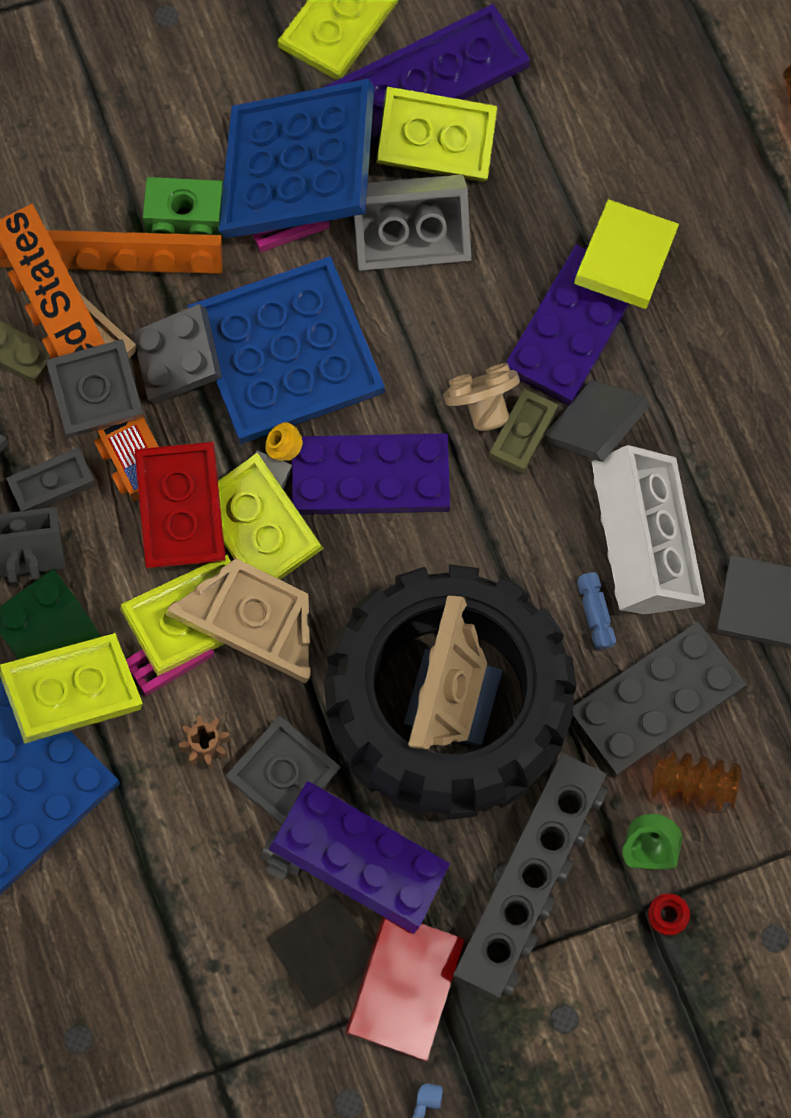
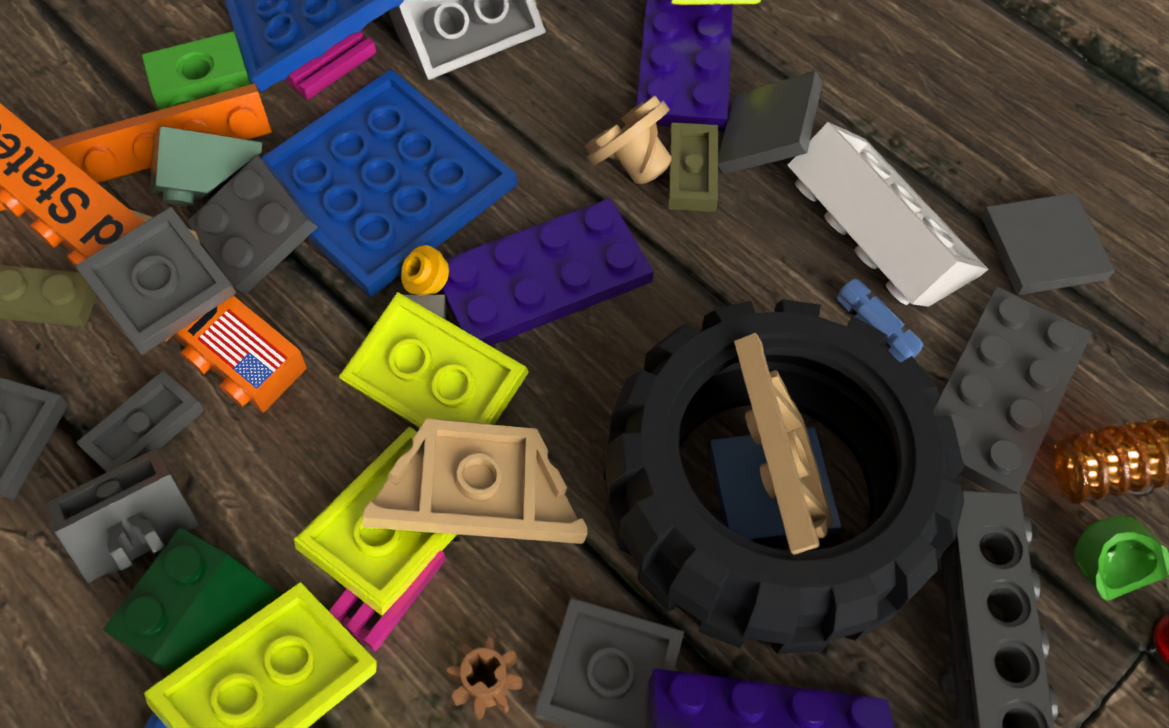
camera: 25 degrees left, 10 degrees down
red tile [134,442,226,569] -> none
none -> sand green slope [149,126,262,206]

